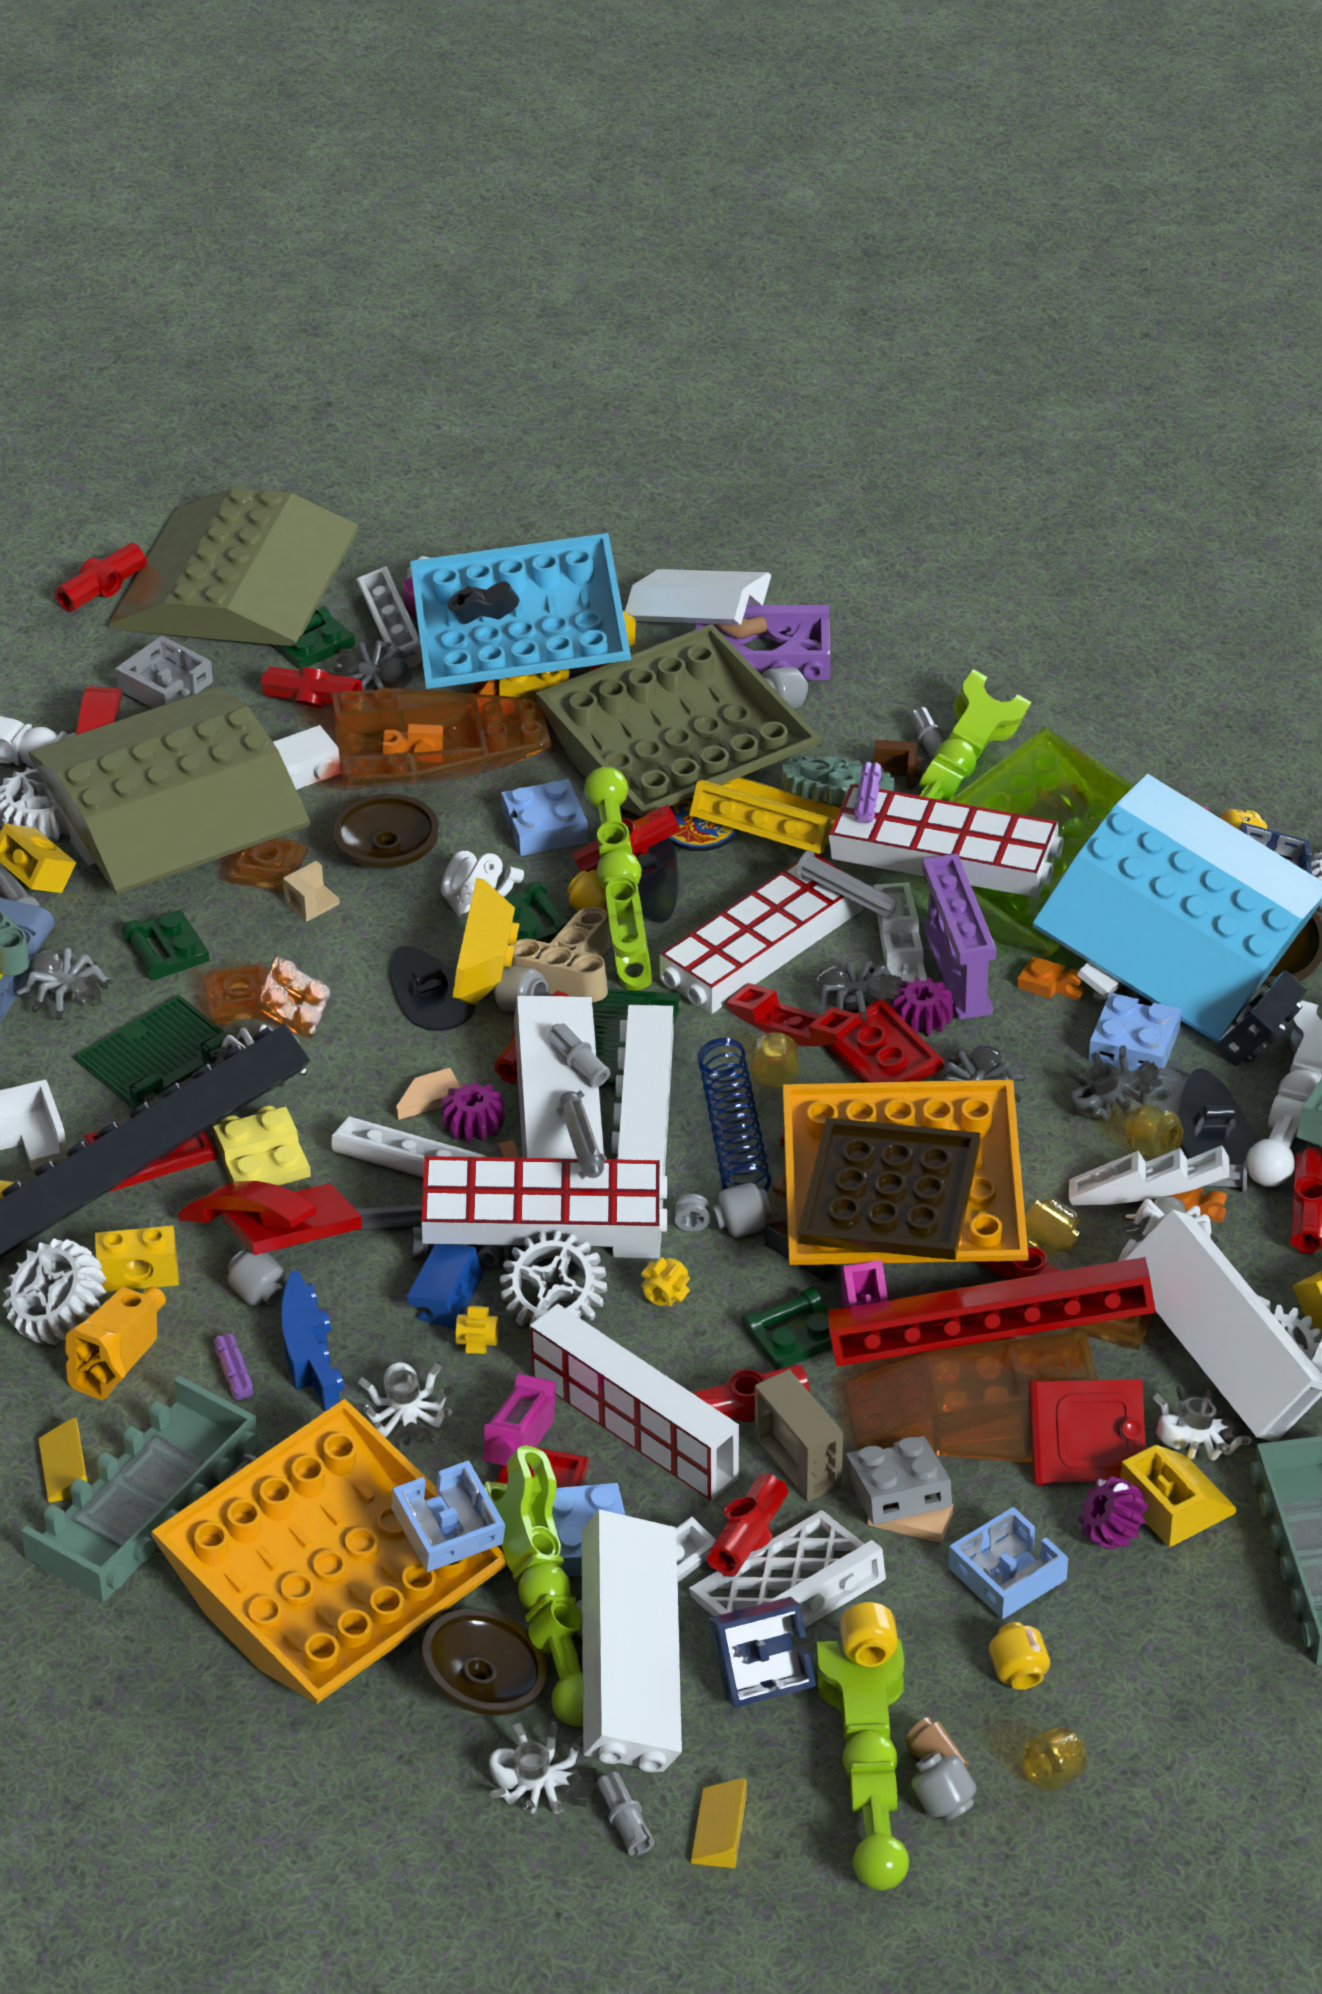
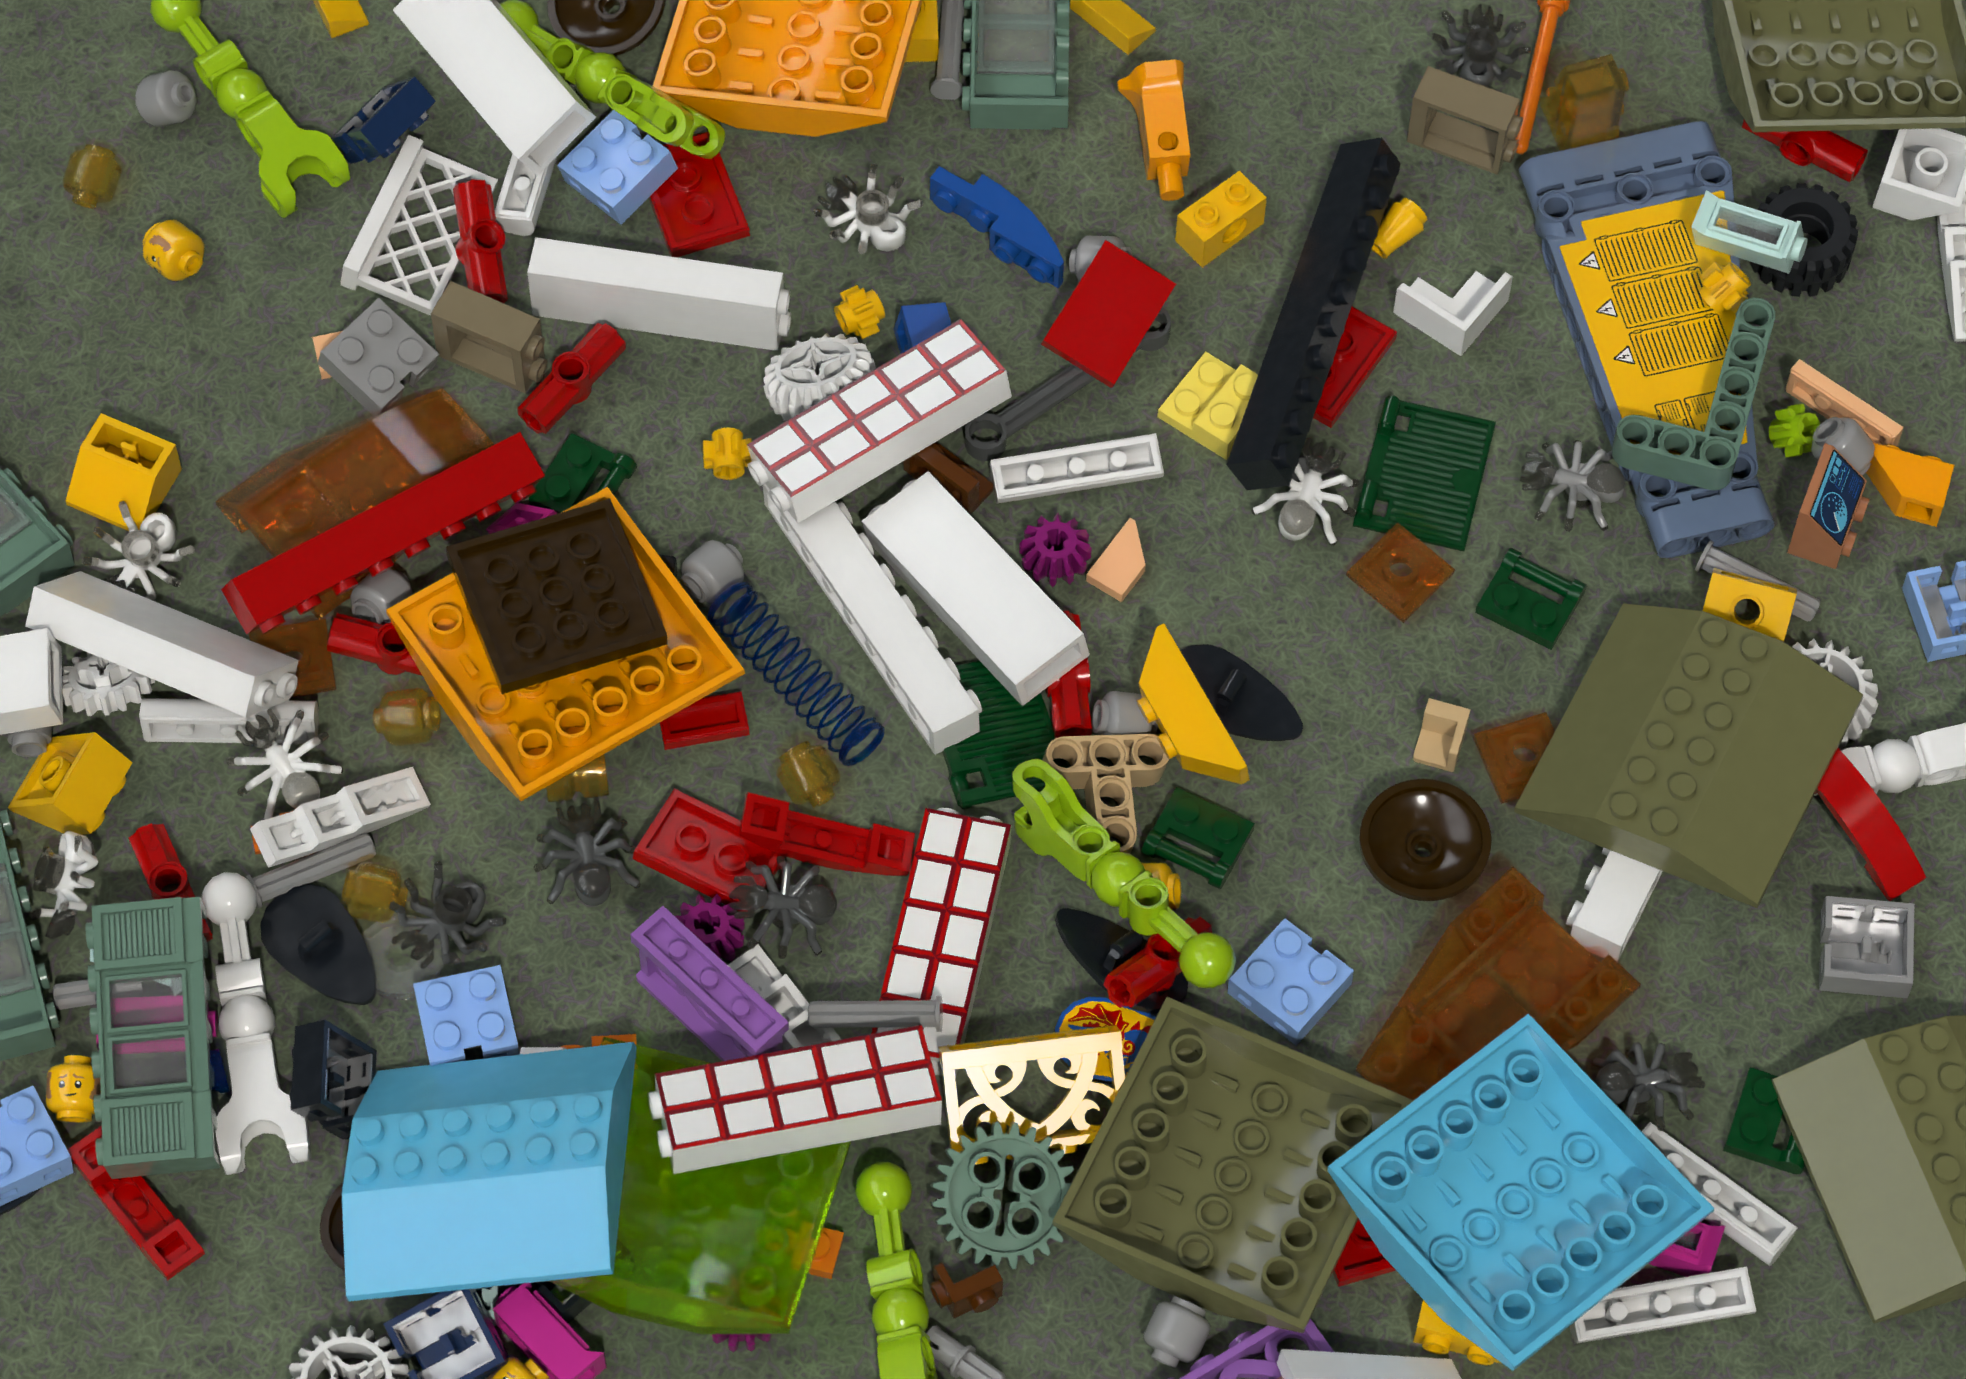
camera: 145 degrees right, 20 degrees up
white gear [3,1239,107,1345] -> none
red slope [178,1181,317,1228] -> none
medium lavender axle [214,1333,254,1400] -> none
clear orange piece [256,955,330,1039] -> none
red piece [261,666,364,709] -> none
orange plate [383,724,443,761] -> none
light blue piece [391,1460,505,1572] -> none
white helmet [441,851,524,917] -> none
black piece [447,581,520,624] -> none
dark pink window [483,1373,556,1466] -> none
light grey axle [548,1023,611,1088] -> none
flat silver wheel [556,1090,607,1179] -> none
light grey bush [675,1194,710,1231] -> none
yellow head [840,1602,898,1667] -> none
medium lavender axle [854,762,882,823] -> none
medium nougat cone [905,1717,969,1768] -> none
light blue piece [948,1507,1068,1620] -> none
red container [1029,1379,1146,1486] -> none
magenta gear [1077,1476,1149,1550] -> none

